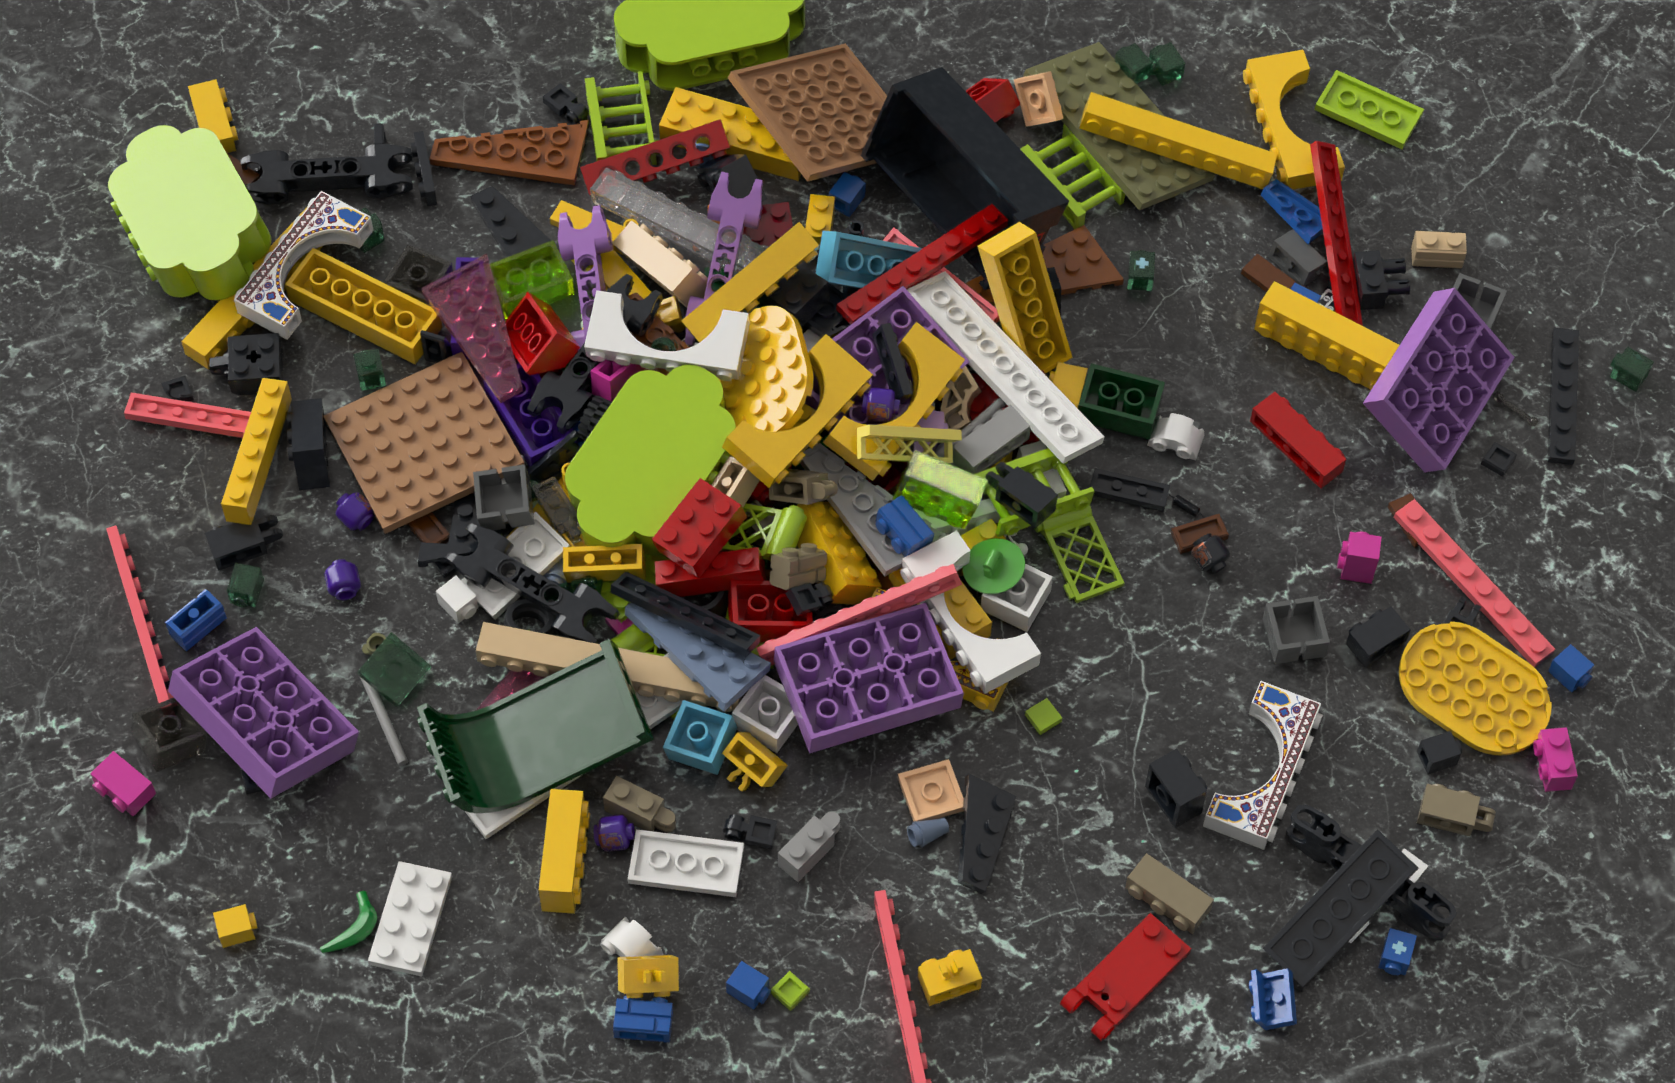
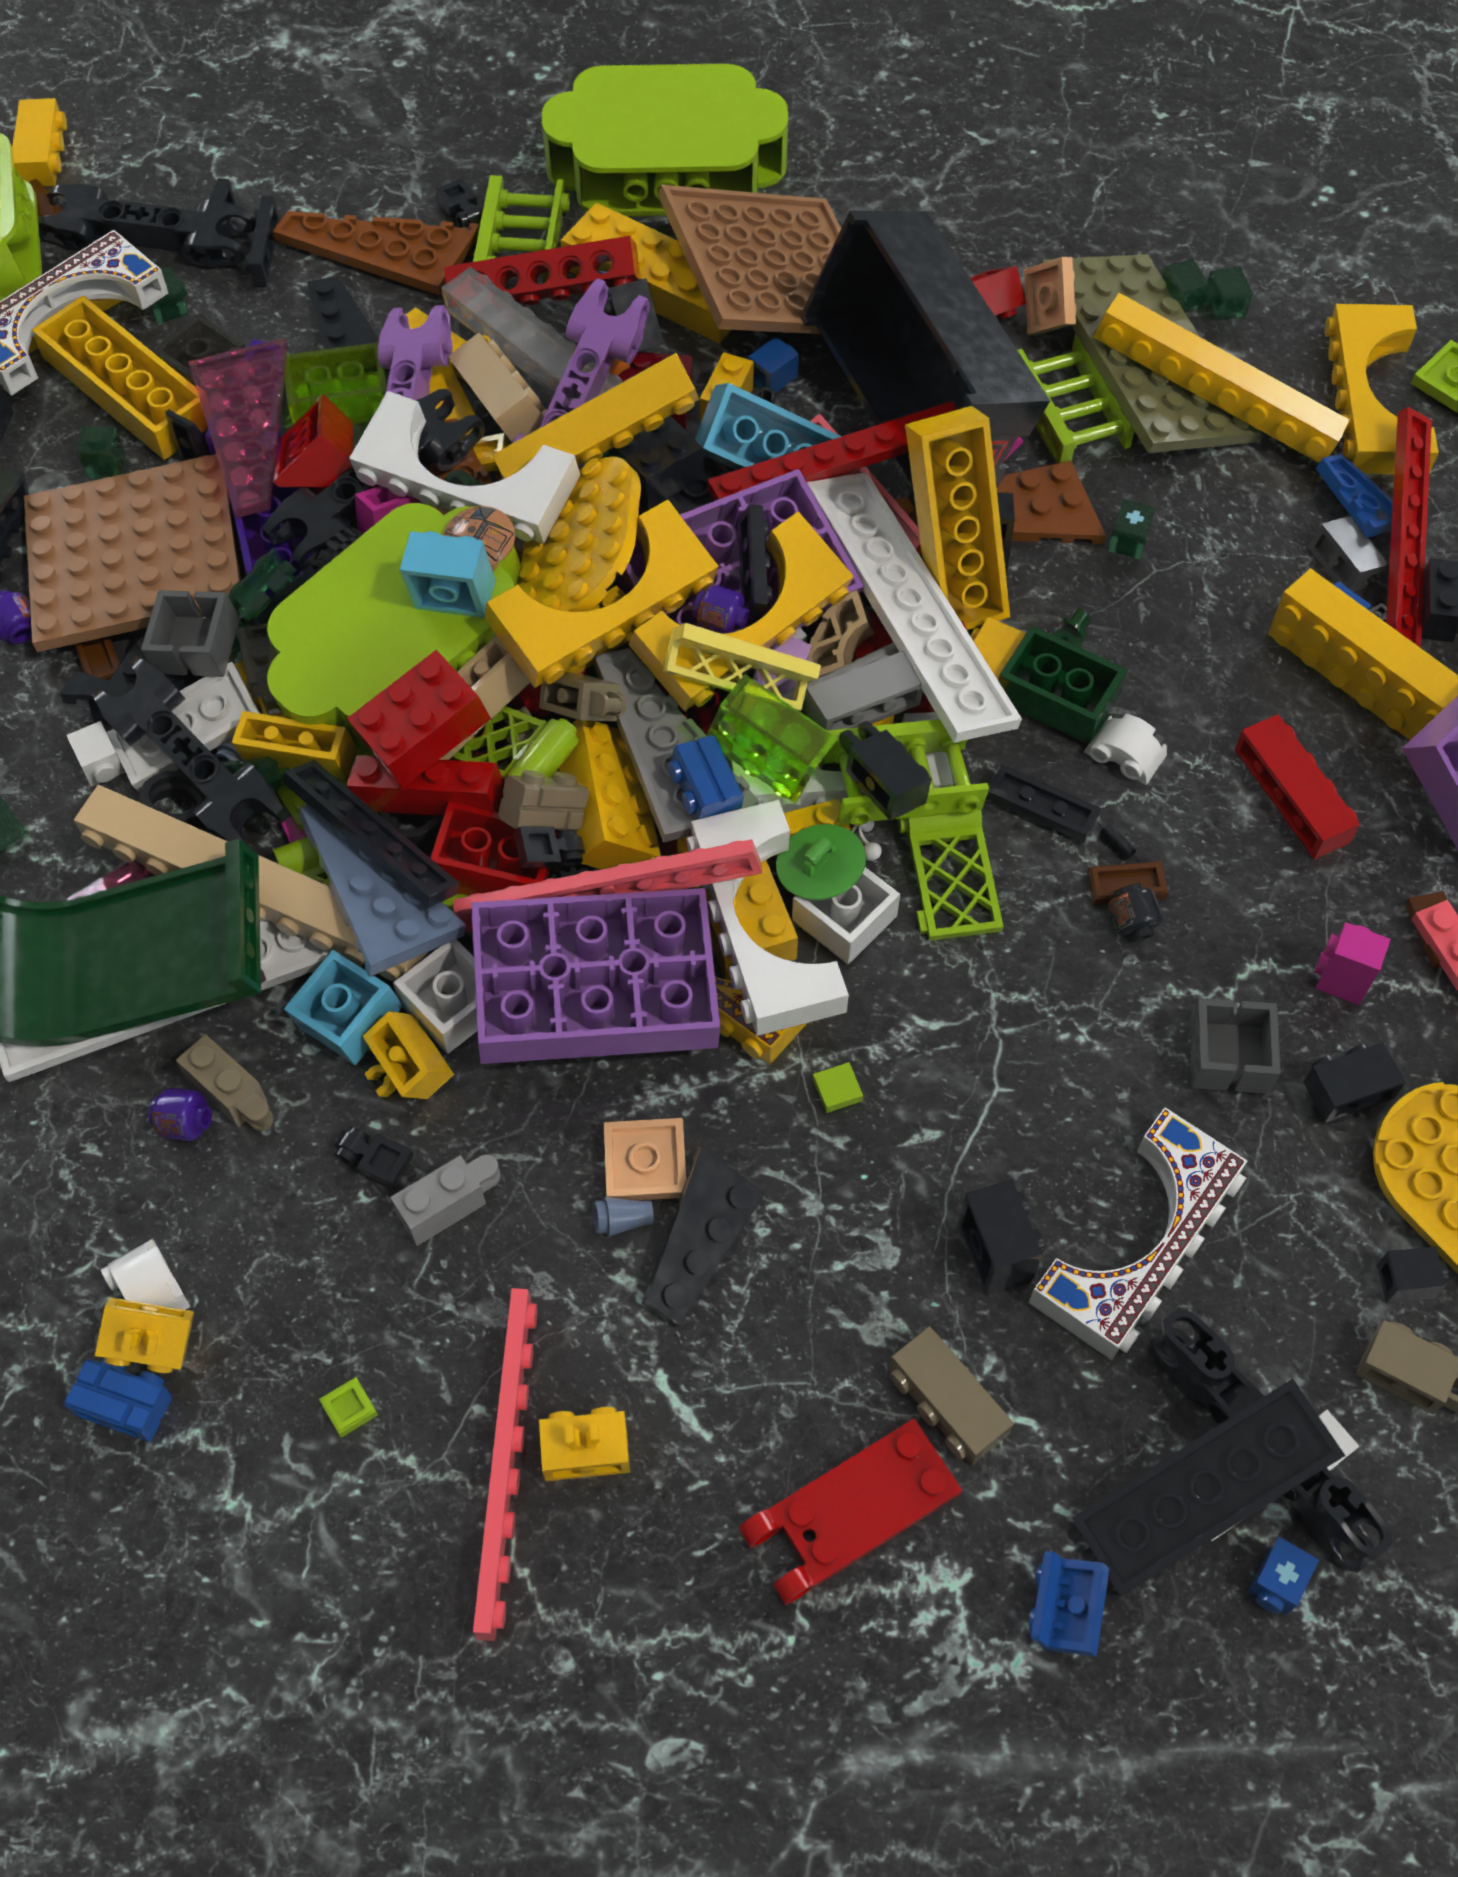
camera: 15 degrees right, 0 degrees up
yellow brick [539,789,590,914] -> none
white plate [628,829,744,897] -> none
blue brick [726,961,771,1010] -> none
reddish brown tile [1241,253,1296,292] -> none
none -> clear green hinge [228,548,296,621]
none -> medium azure brick [400,531,496,618]
none -> nougat dish [443,506,516,571]
none -> dark green piece [1053,608,1092,648]

